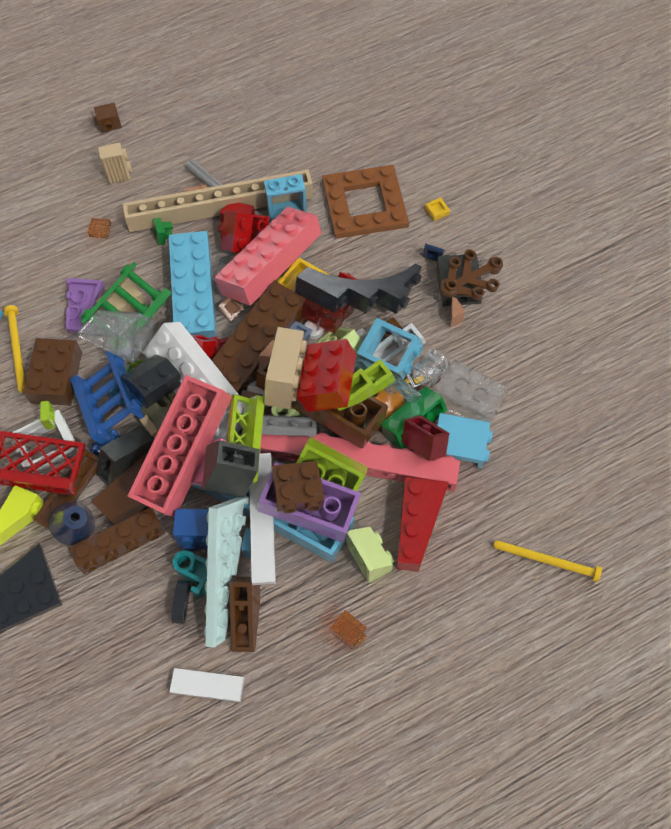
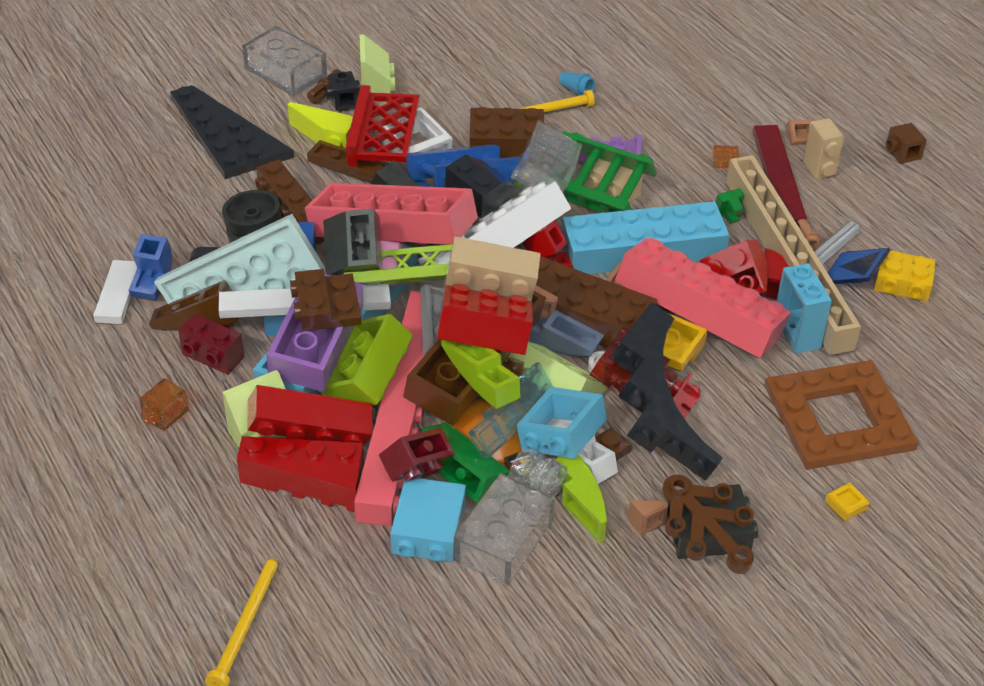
camera: 85 degrees right, 20 degrees down
lime tile [40,401,55,430] -> none
dark blue cone [49,501,95,545] -> none
dark blue slope [423,243,445,261] -> none
none -> blue brick [128,234,172,301]
none -> dark red brick [178,313,245,375]
none -> pearl dark grey wheel [222,190,282,243]
none -> red brick [247,385,373,447]
none -> lime slope [553,455,607,543]
none -> dark red tile [753,125,807,226]
none -> nougat slope [786,120,813,144]
none -> piece [828,248,890,284]
none -> yellow plate [874,250,935,302]

